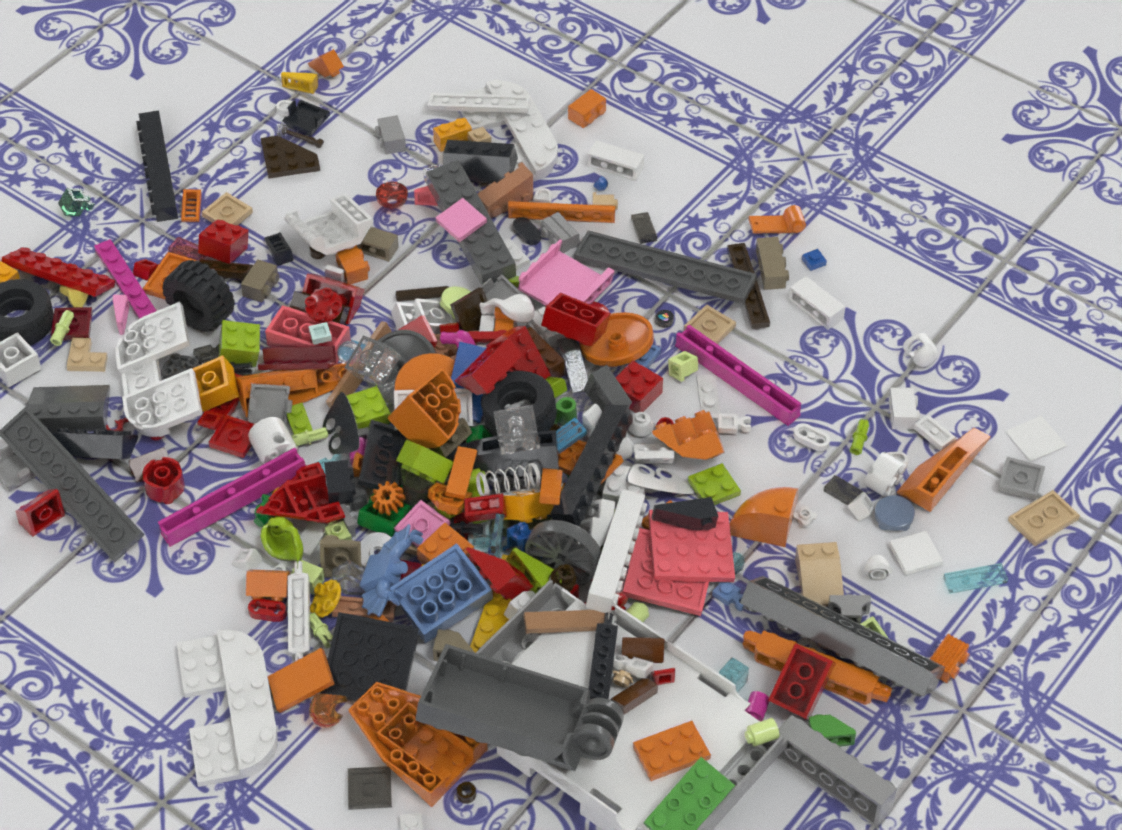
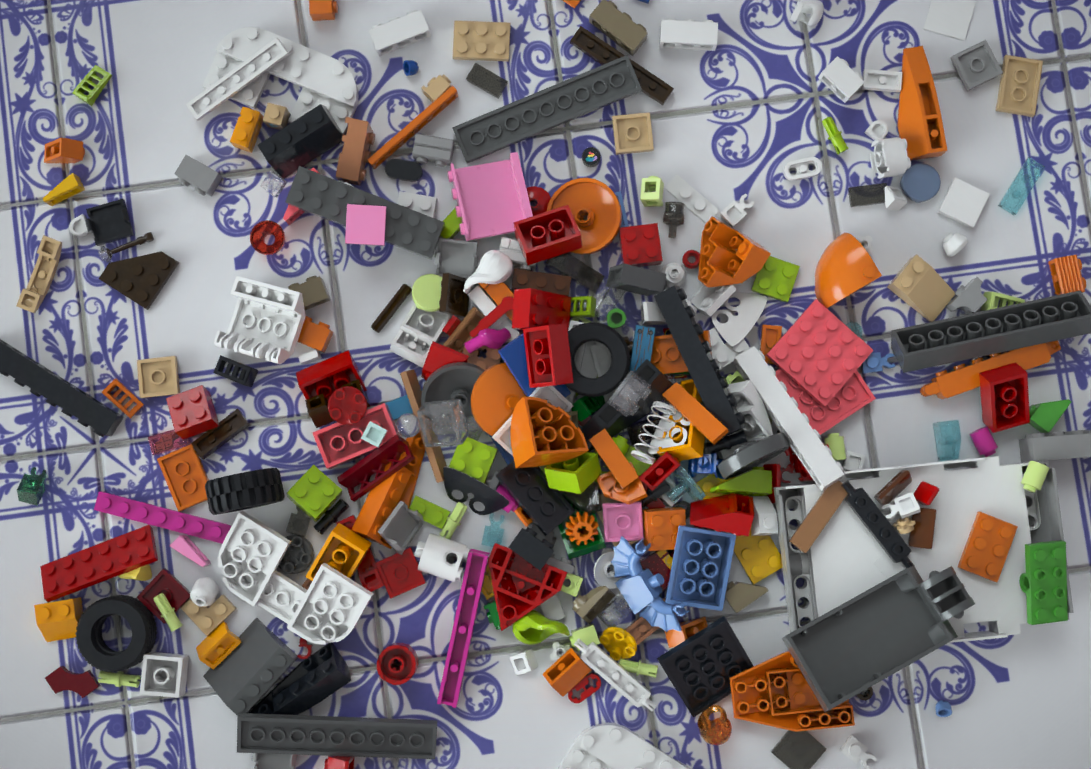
camera: 40 degrees left, 35 degrees up
slope [128,447,169,483] -> none
red slope [133,259,159,280] -> none
dark tan brick [241,259,280,302] -> none
orange tile [267,648,334,713] -> none
white tile [533,188,552,203] -> none
dark brown piece [549,564,576,592] -> none
black slope [651,497,718,531] -> none
dark pink tile [675,325,801,426] -> none
none -> tan slope [16,235,62,313]
none -> lime slope [72,65,112,106]
none -> white head [190,577,219,607]
none -> light orange panel [196,621,241,670]
none -> tan plate [453,21,511,62]
none -> clear smoke piece [663,202,685,238]

